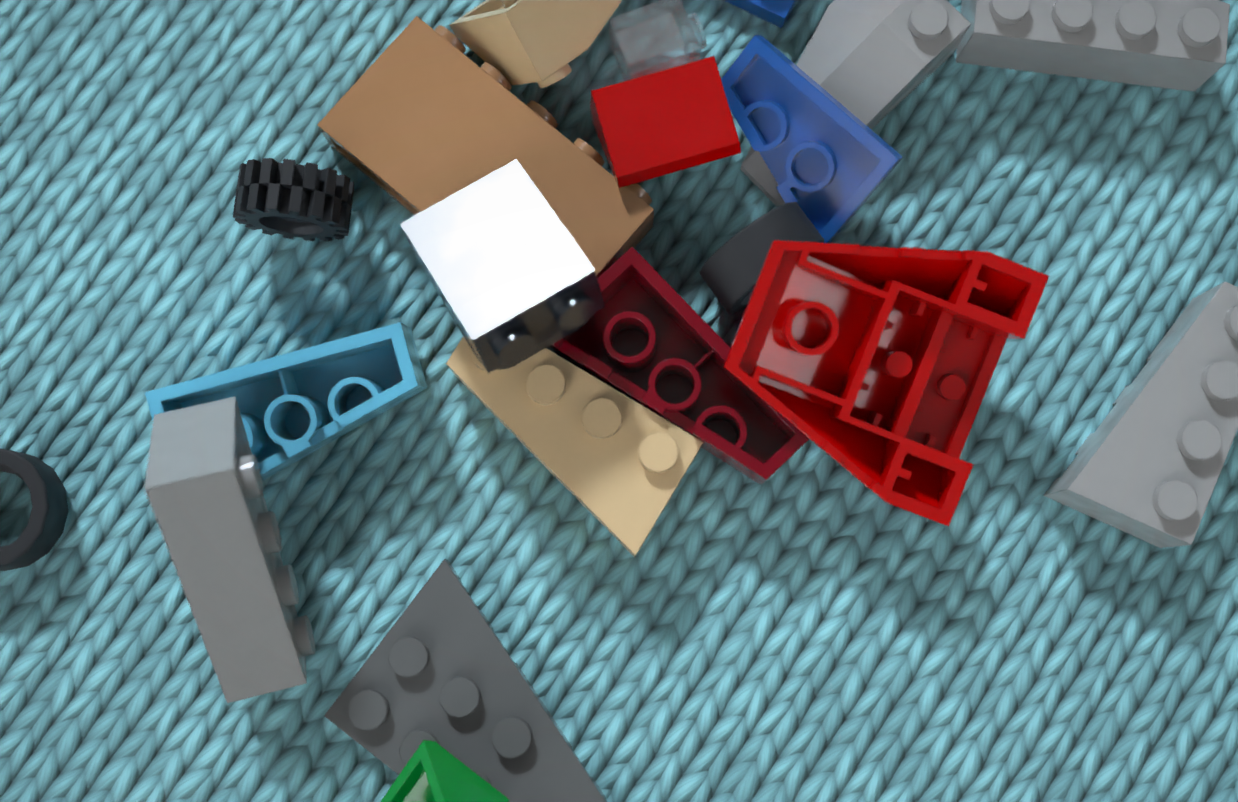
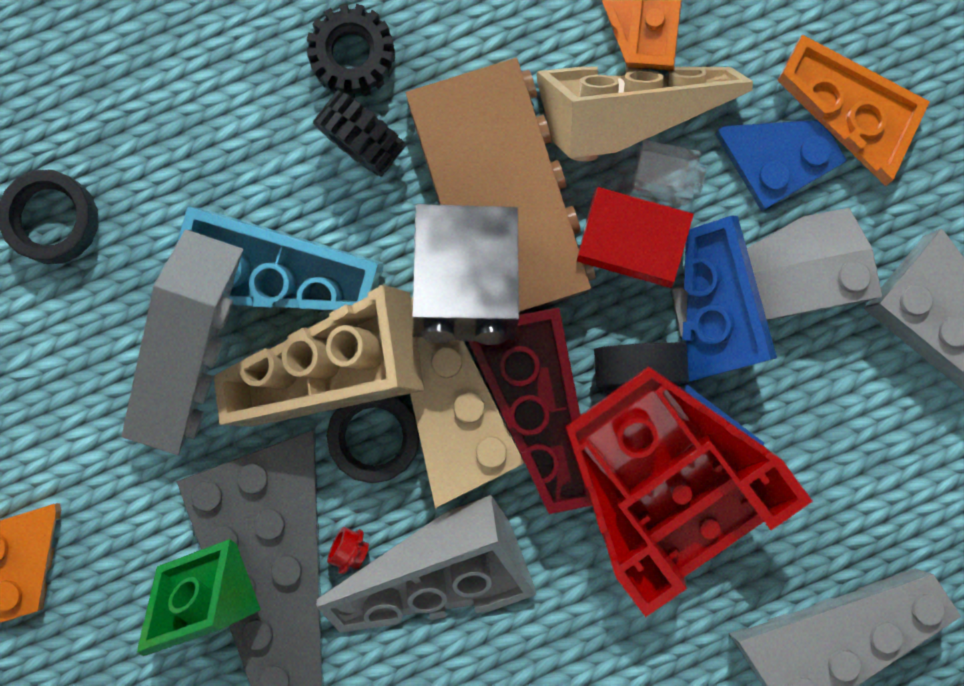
camera: 25 degrees right, 5 degrees up
none -> tan wedge [214,285,424,427]
none -> black tyre [306,4,395,98]
none -> light grey wedge [316,495,536,633]
none -> black tyre [326,397,420,484]
none -> red plate [327,527,369,574]

